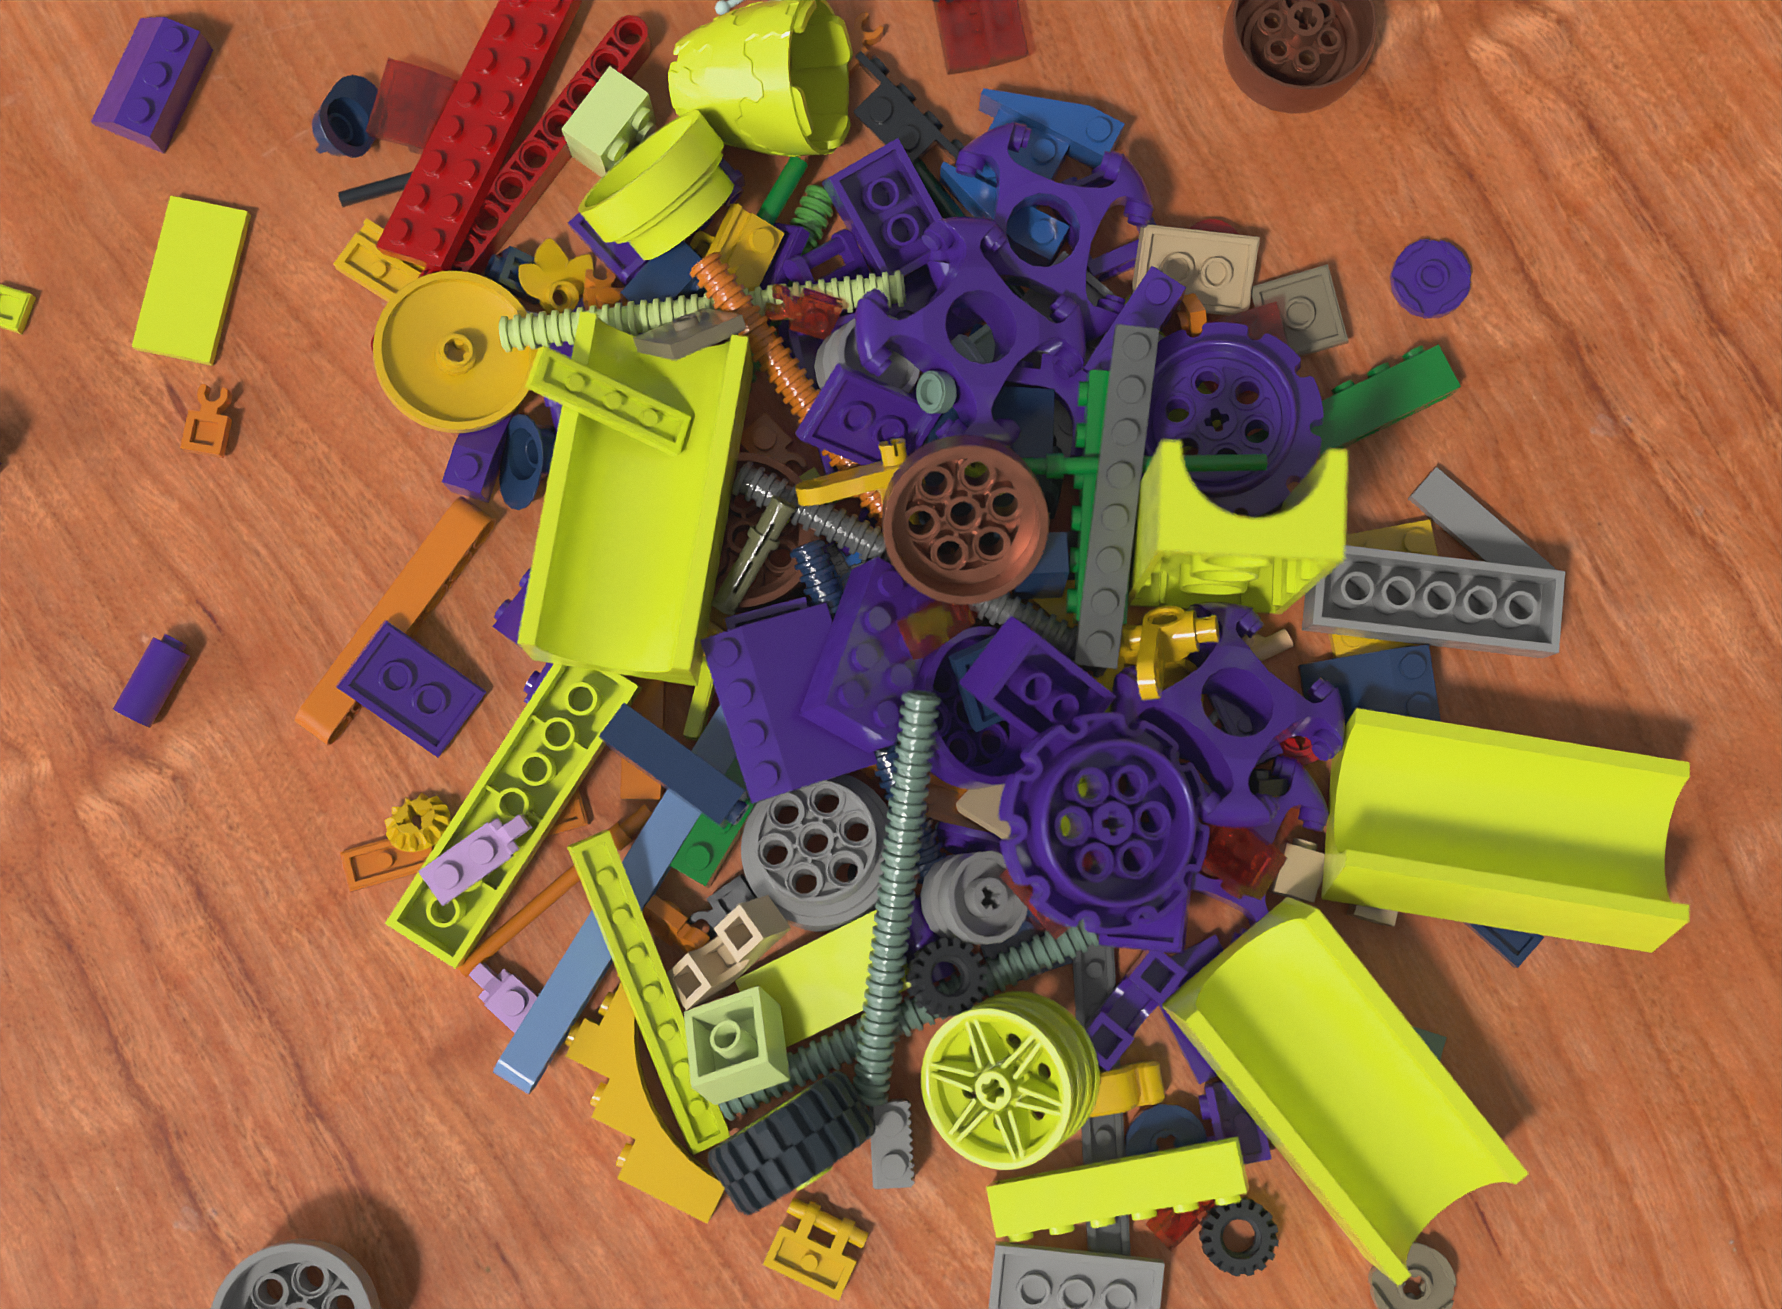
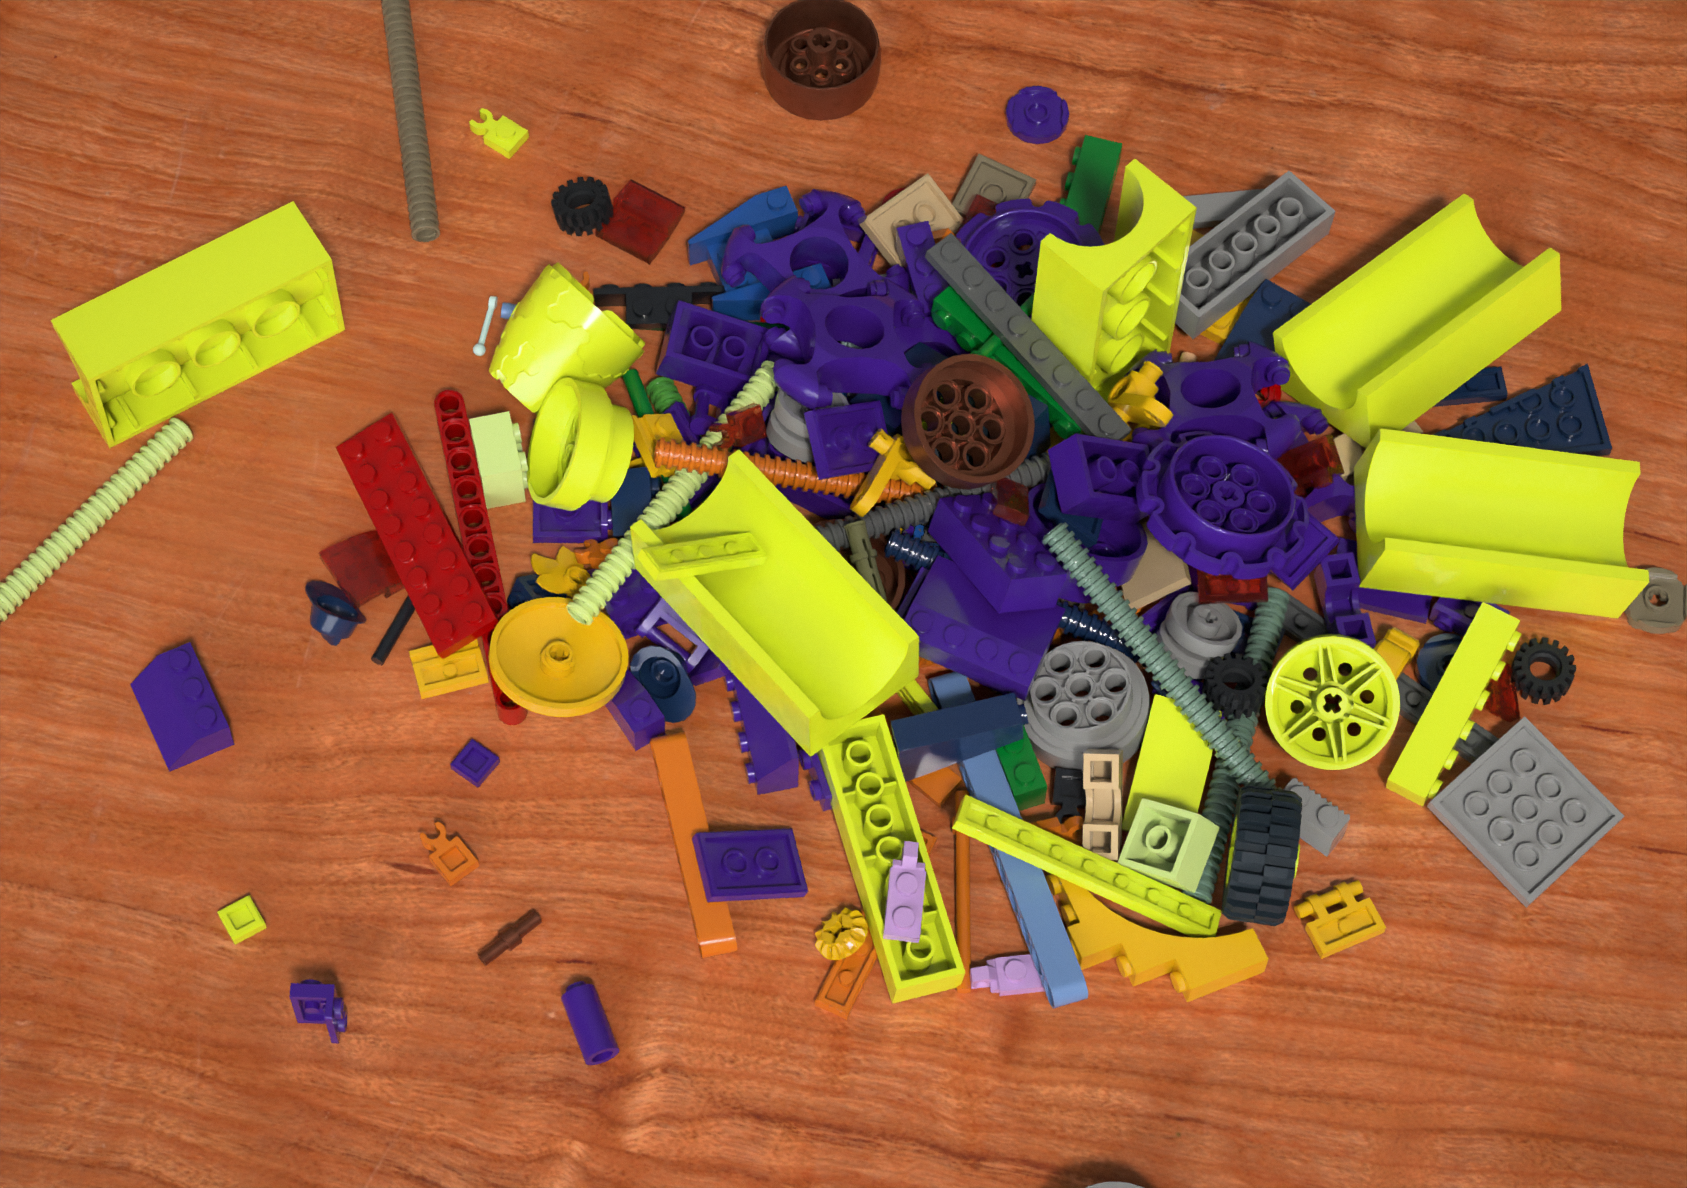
camera: 50 degrees left, 20 degrees down
neon yellow tile [132,195,251,366] -> none
dark tan plate [633,308,746,361] -> none
sand green tile [916,371,956,413] -> none
none -> dark purple tile [450,739,500,788]
none -> copper bar [478,911,542,966]
none -> dark blue wing [1433,363,1612,456]

